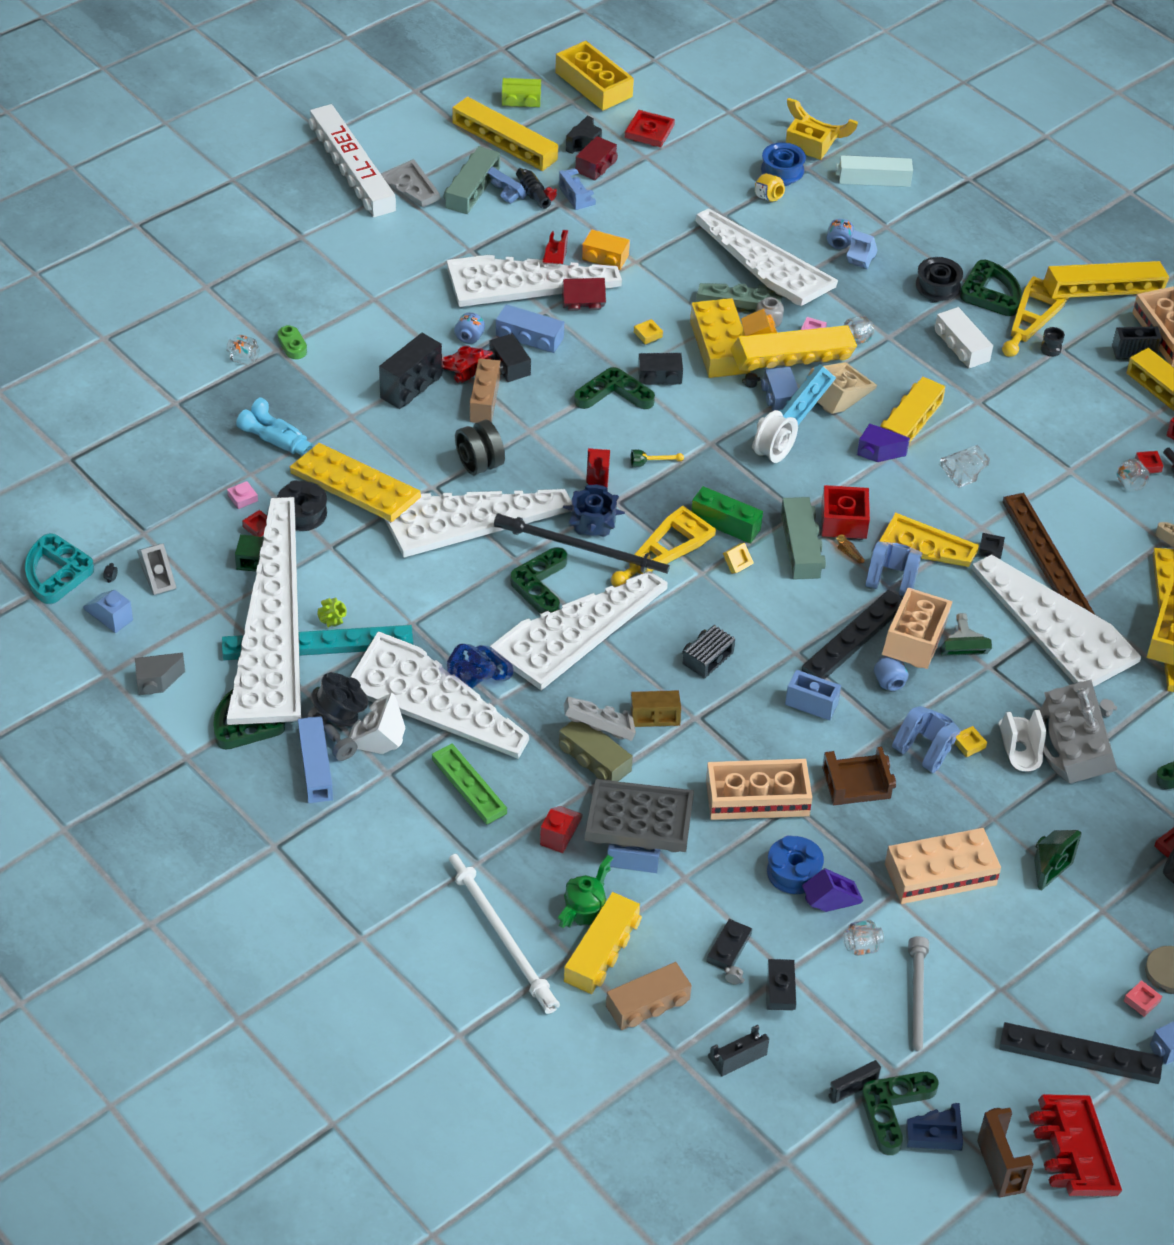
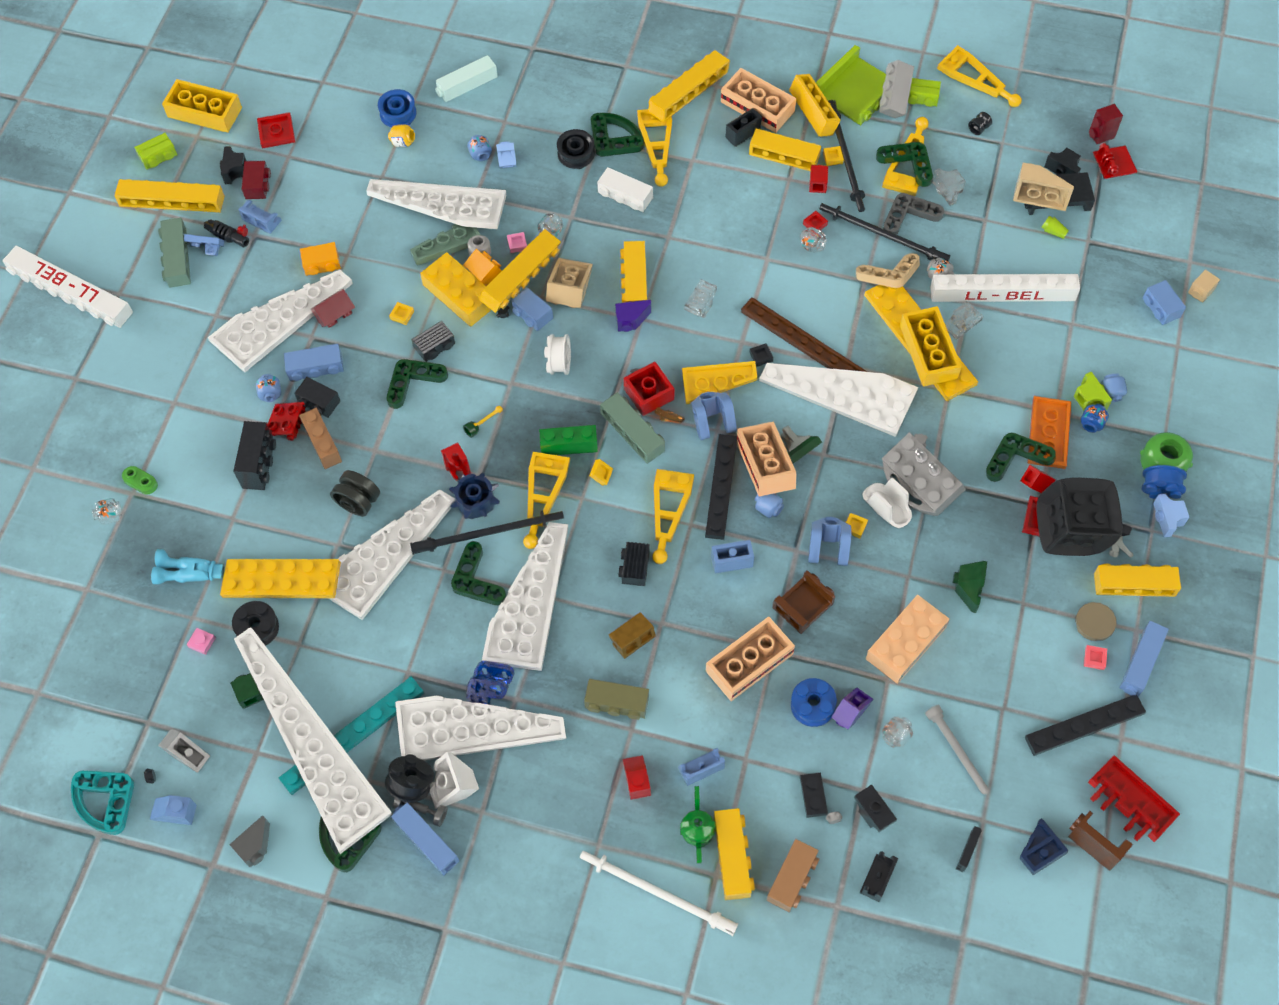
camera: 30 degrees left, 15 degrees up
red plate [242,510,267,537] -> none
lime gear [317,597,347,627] -> none
light grey wing [381,159,441,207] -> none
bright green plate [432,743,507,825] -> none
red hinge [543,230,568,264] -> none
light grey wing [563,696,636,741] -> none
dark grey plate [585,779,694,852] -> none
medium azure plate [779,364,836,425] -> none
yellow piece [786,98,858,160] -> none
dark green beam [861,1072,939,1155] -> none
black wheel [1040,327,1065,357] -> none
none -> yellow plate [652,469,694,564]

